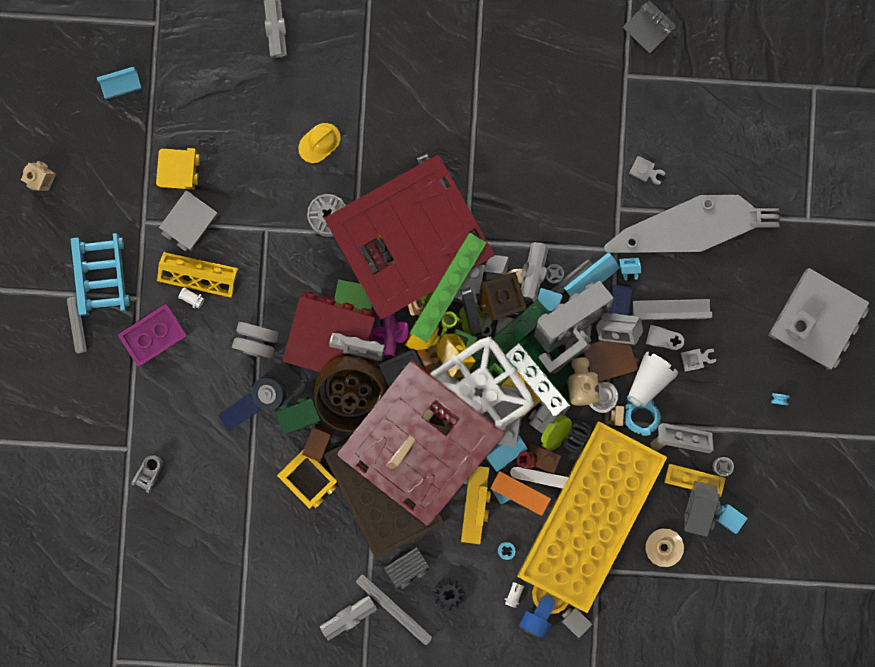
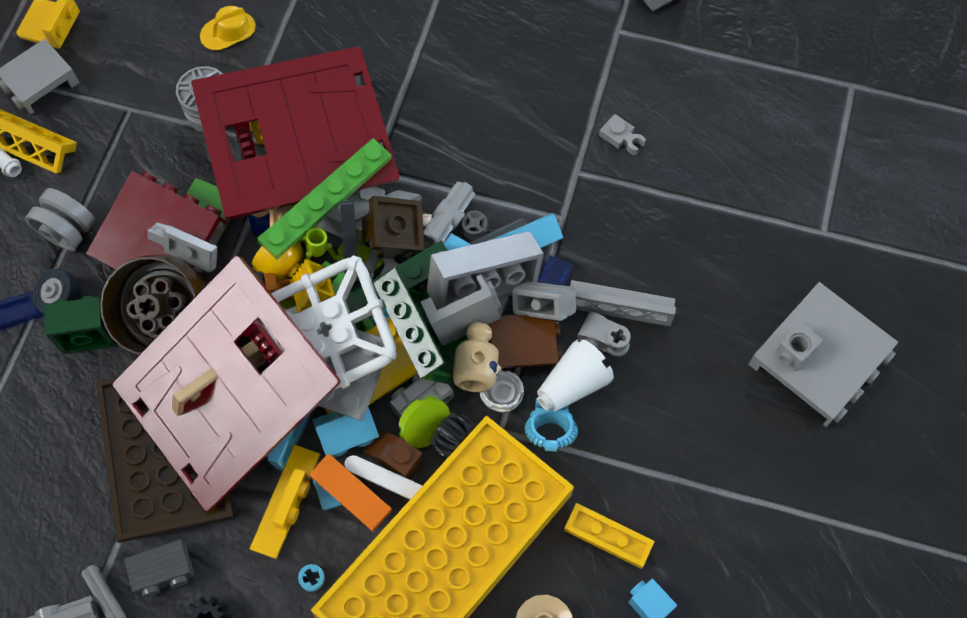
camera: 15 degrees right, 20 degrees down
yellow window [277,450,337,509] -> none
reddish brown slope [302,423,334,462] -> none
magenta plant [369,313,409,359] -> none
dark red bush [517,451,536,469] -> none
light grey wing [604,195,780,253] -> none
tan plate [610,406,624,426] -> none
medium azure tile [619,258,641,280] -> none
light grey piece [651,423,713,453] -> none
light grey plate [680,349,716,372] -> none
dark grey brick [684,481,721,537] -> none
light grey wheel [712,457,734,476] -> none
medium azure bush [771,393,790,405] -> none

